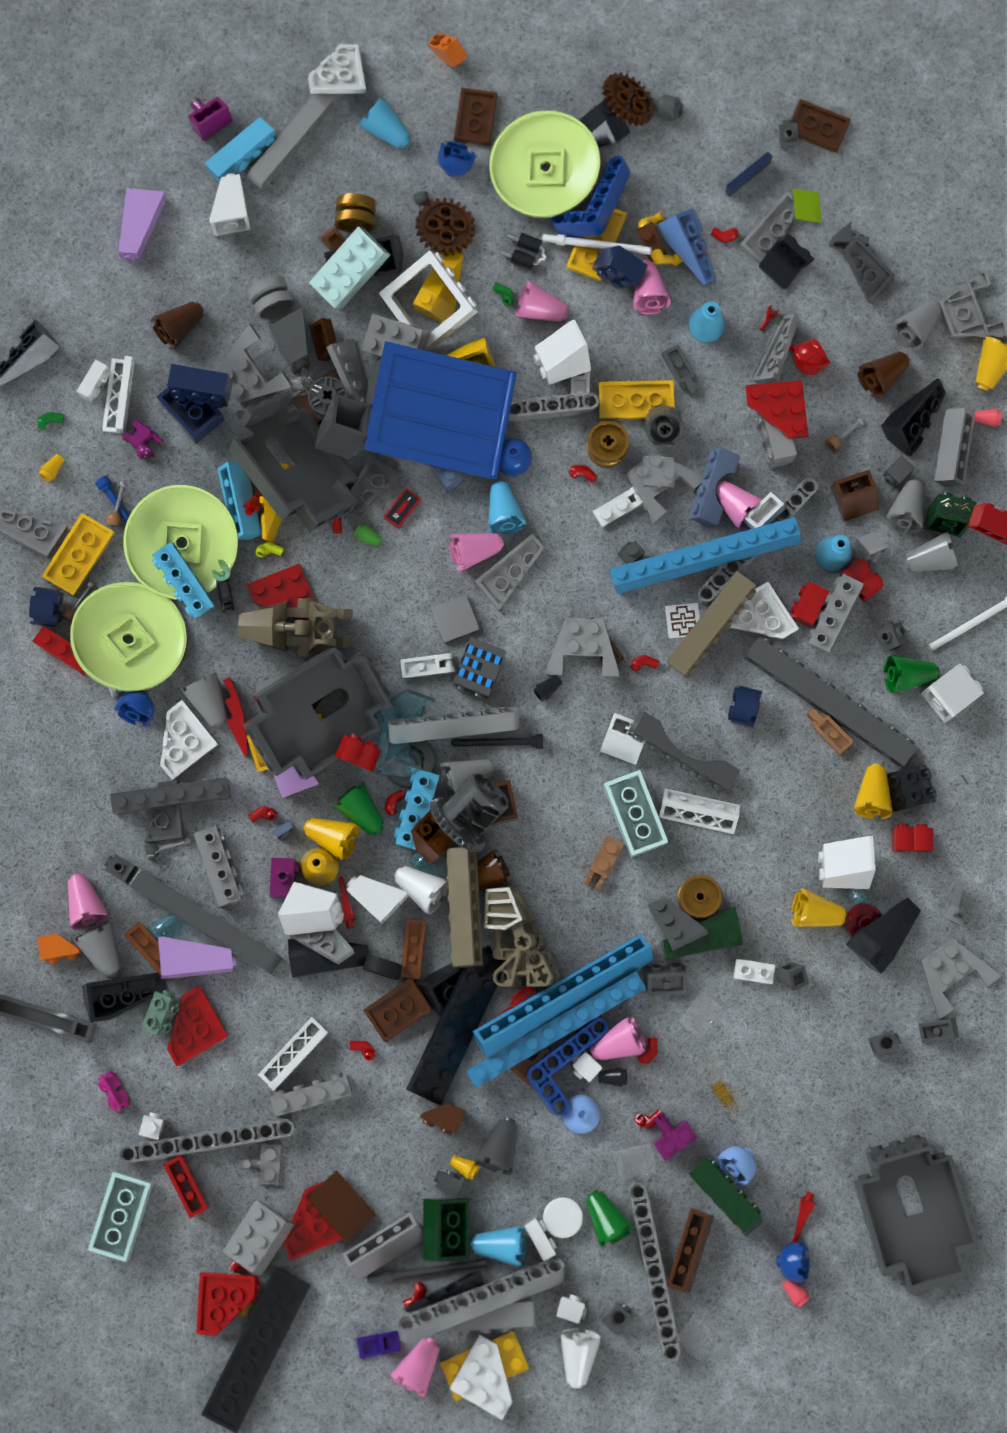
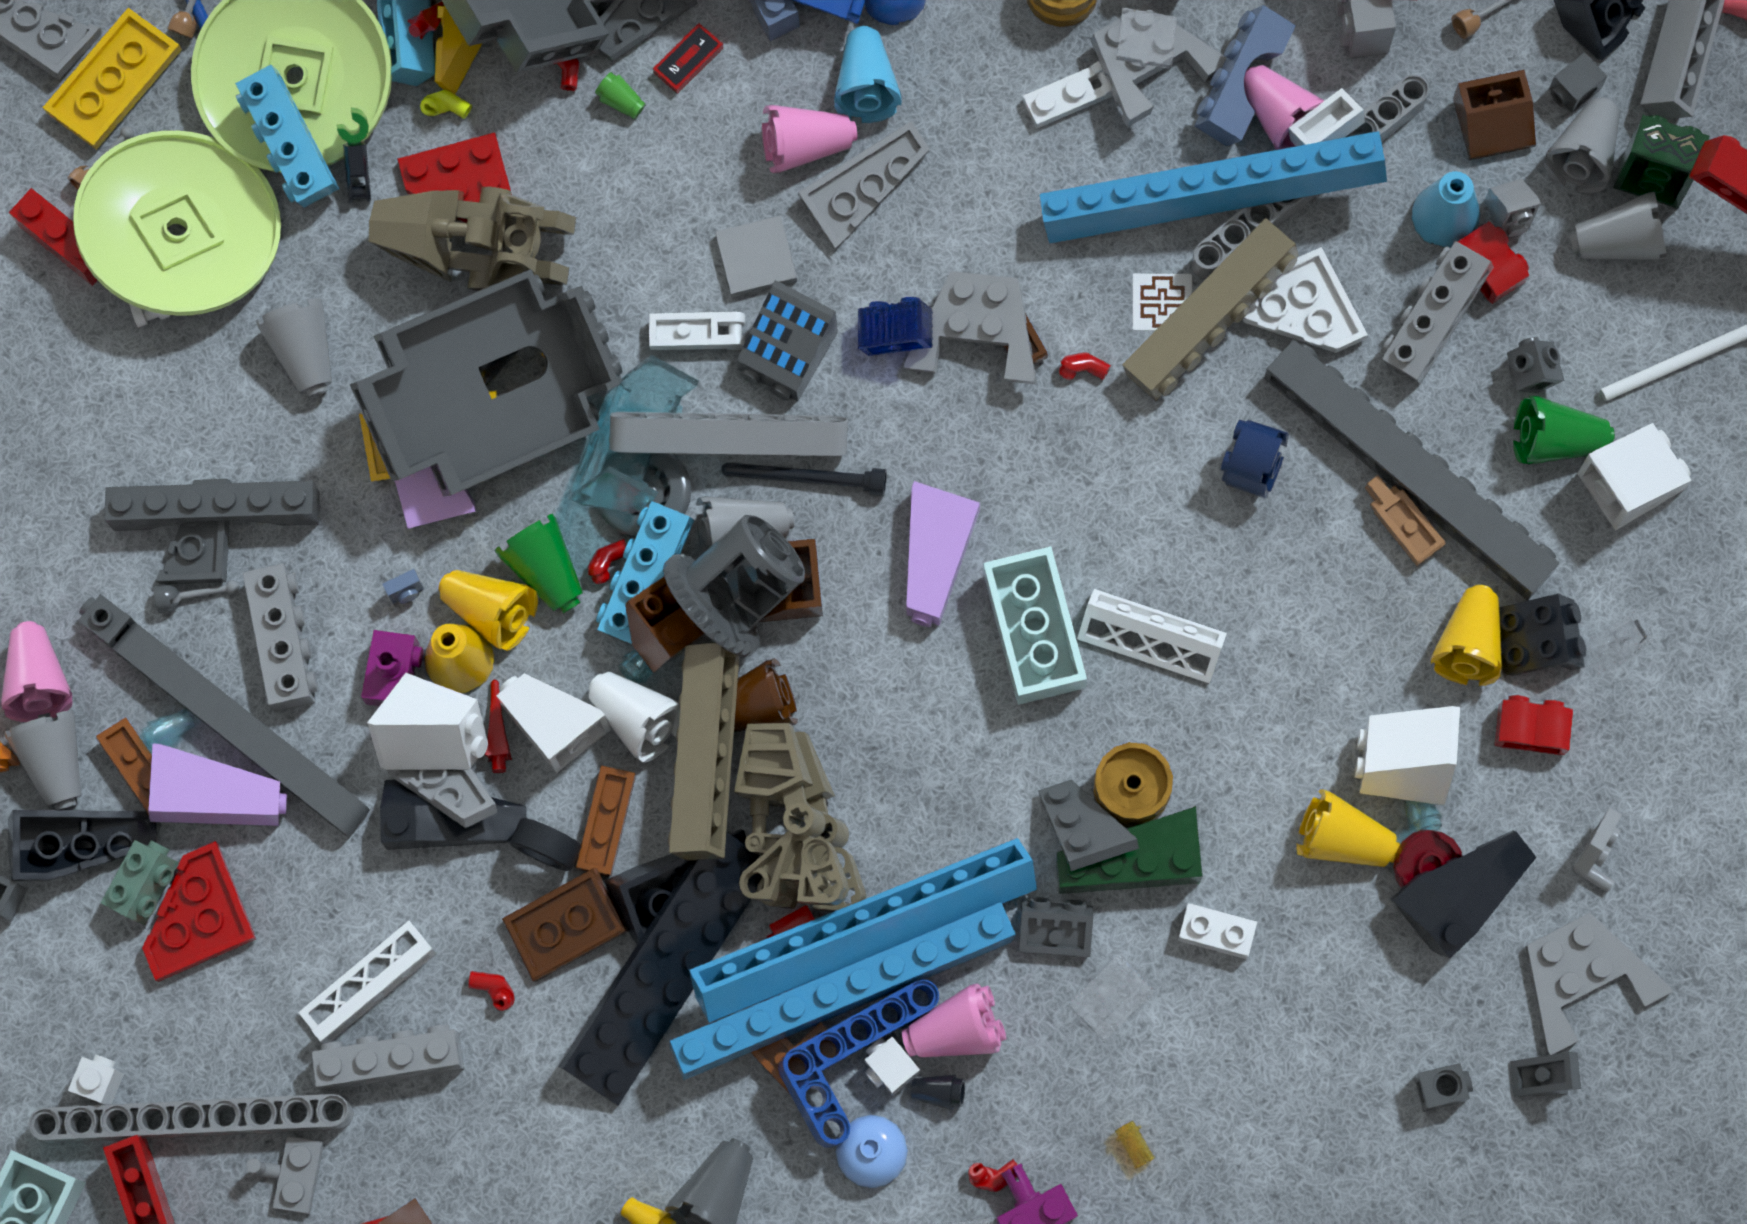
camera: 15 degrees right, 5 degrees down
dark blue brick [29,587,64,627] -> none
dark pink hinge [98,1071,130,1113] -> none
blue cylinder [114,691,155,727] -> none
white plate [160,700,218,781] -> none
red slope [223,677,249,757] -> none
red arm [248,806,277,823] -> none
red brick [335,733,382,772] -> none
reddish brown slope [420,1103,466,1135] -> none
black cone [533,675,562,701] -> none
red arm [569,465,598,483] -> none
medium nougat hinge [584,835,624,891] -> none
white slope [600,713,644,765] -> none
dark grey brick [617,540,645,564] -> none
dark grey arch [628,712,740,792] -> none
red arm [638,1038,658,1064] -> none
dark grey brick [776,962,809,991] -> none
red brick [790,581,830,628] -> none
none -> clear blue brick [858,297,933,356]
none -> lavender slope [906,481,980,627]

